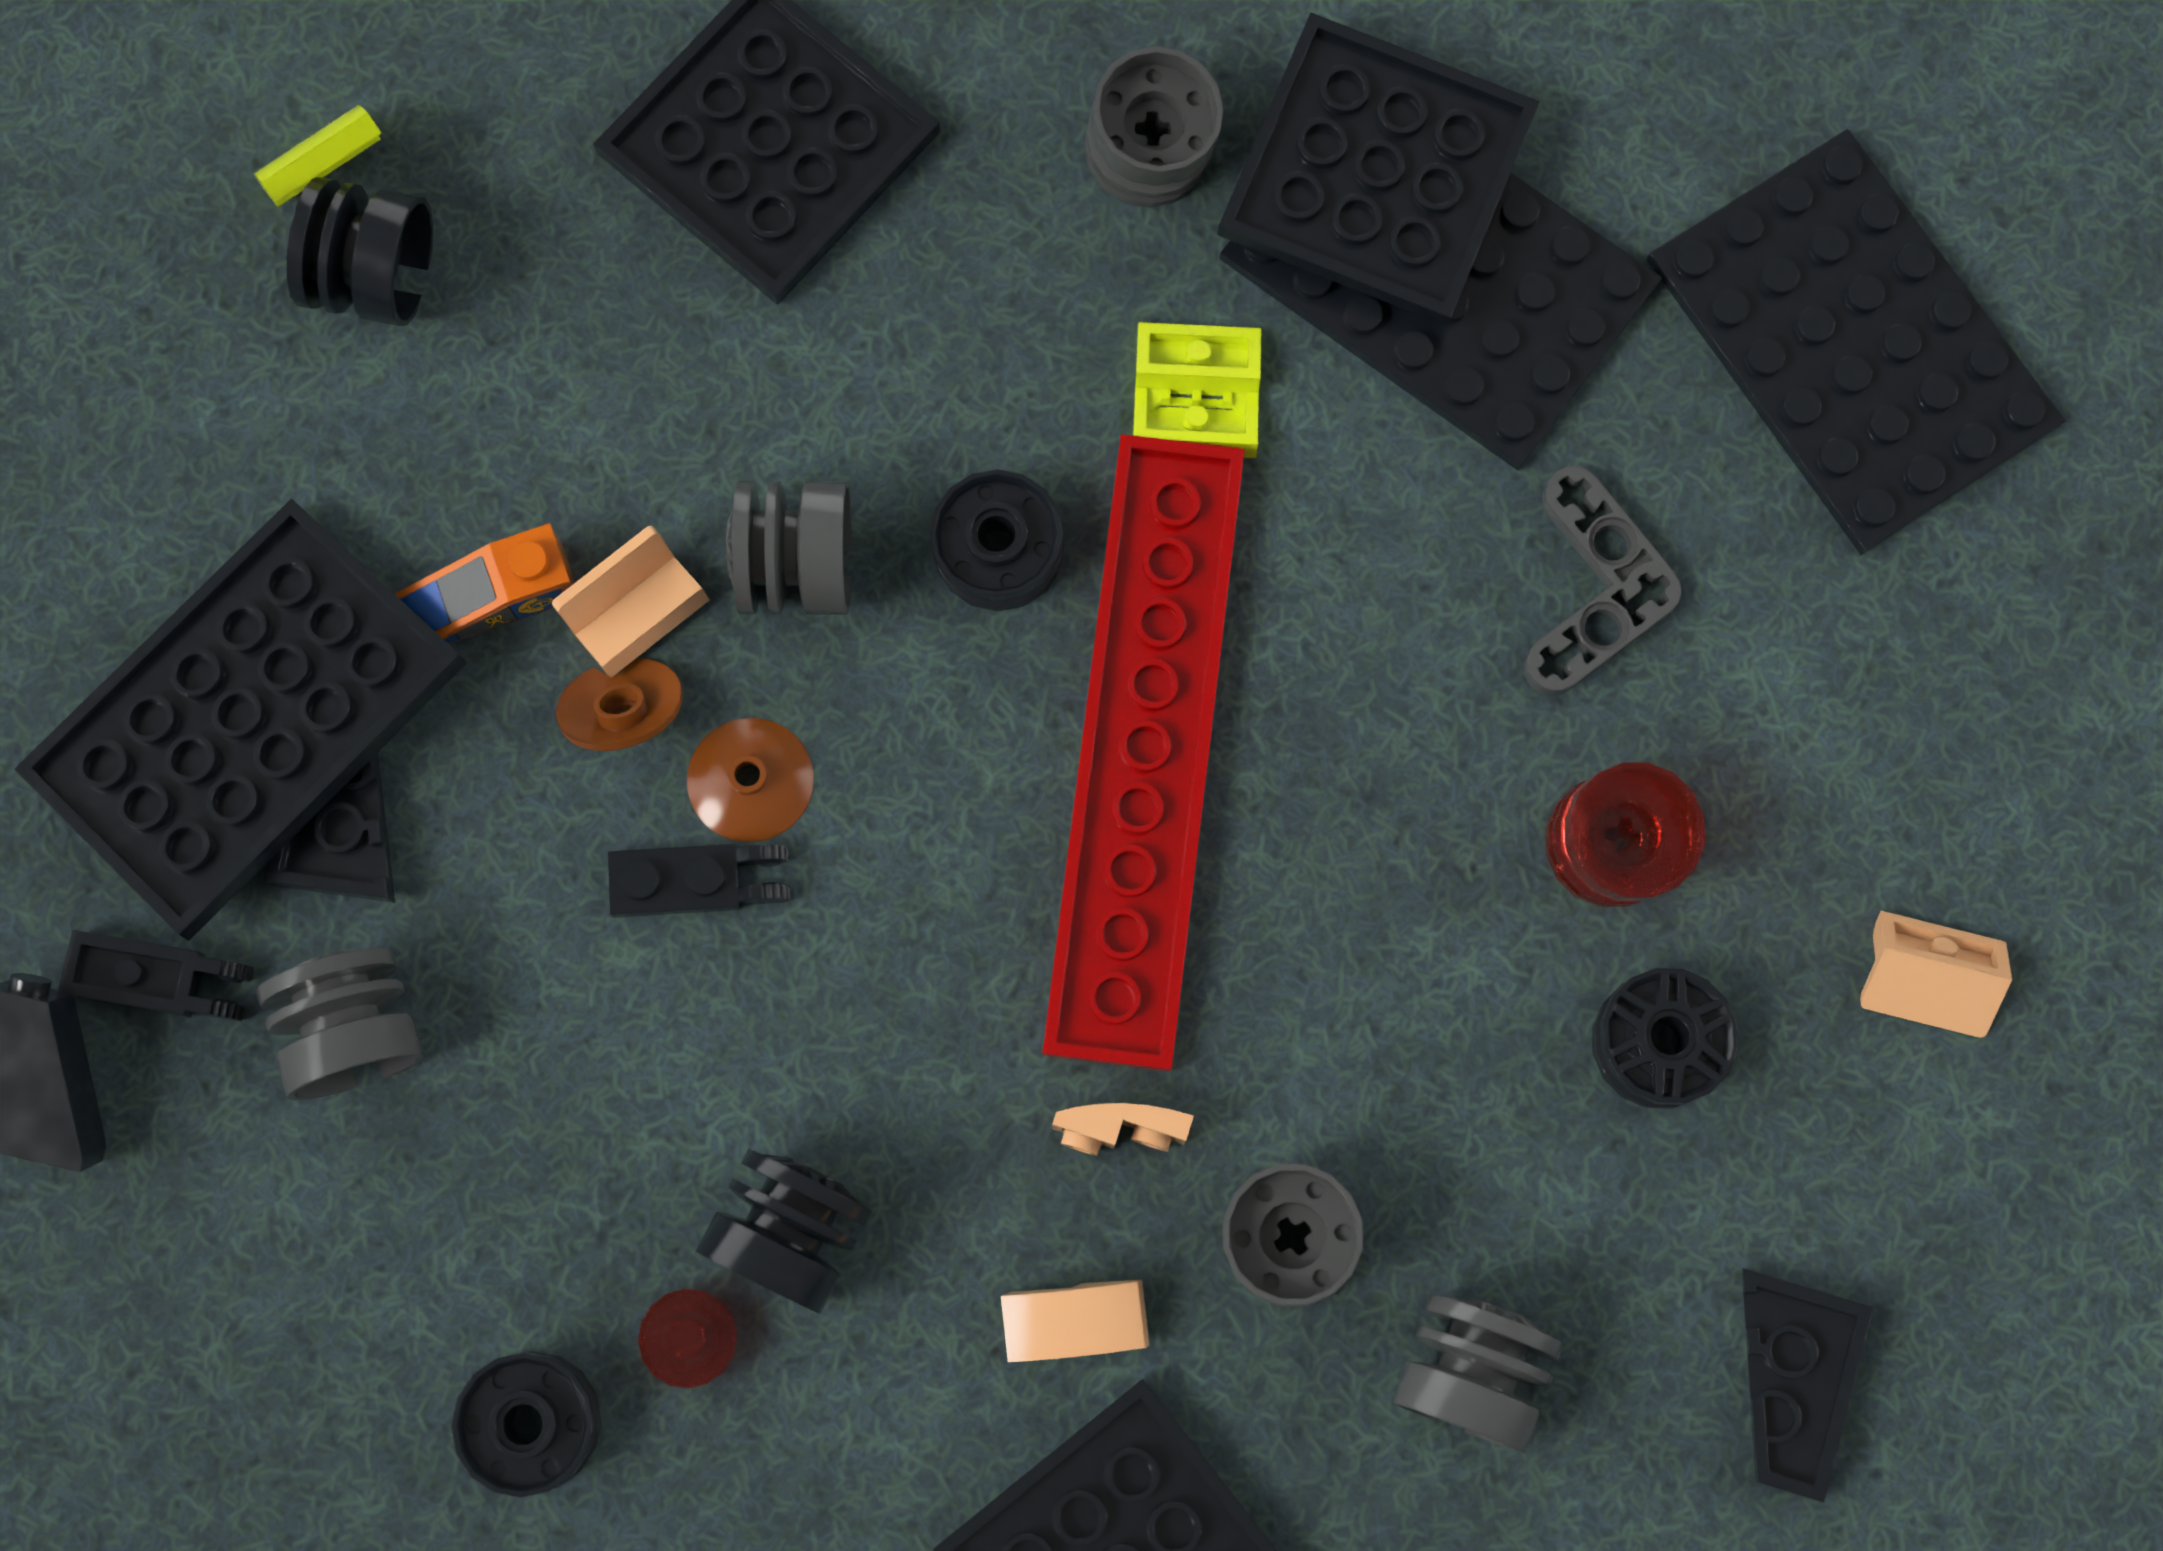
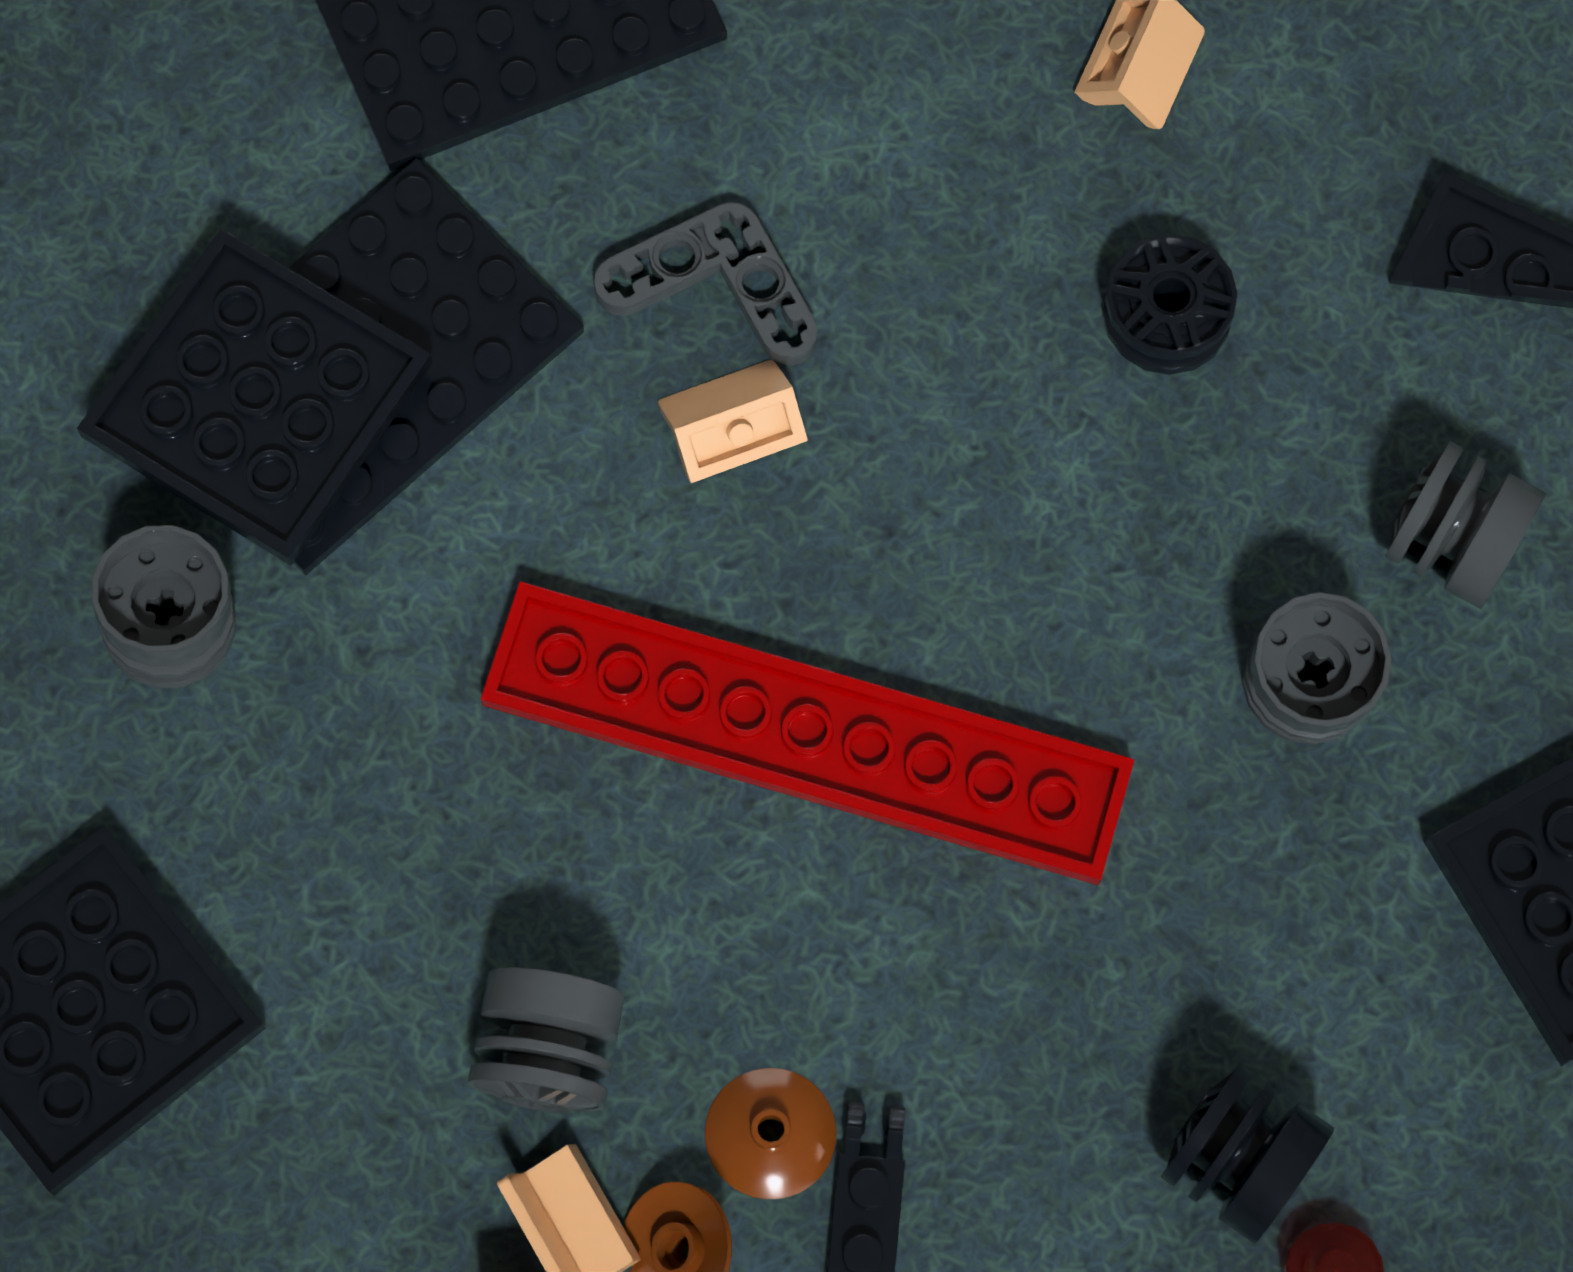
camera: 80 degrees left, 5 degrees down
black wheel [930,469,1064,611] -> none
light nougat slope [1001,1279,1150,1362] -> none
light nougat slope [1052,1103,1194,1156] -> none
neon yellow slope [1133,322,1261,458] -> none
clear red wheel [1545,763,1705,907] -> none
none -> light nougat panel [658,360,808,483]

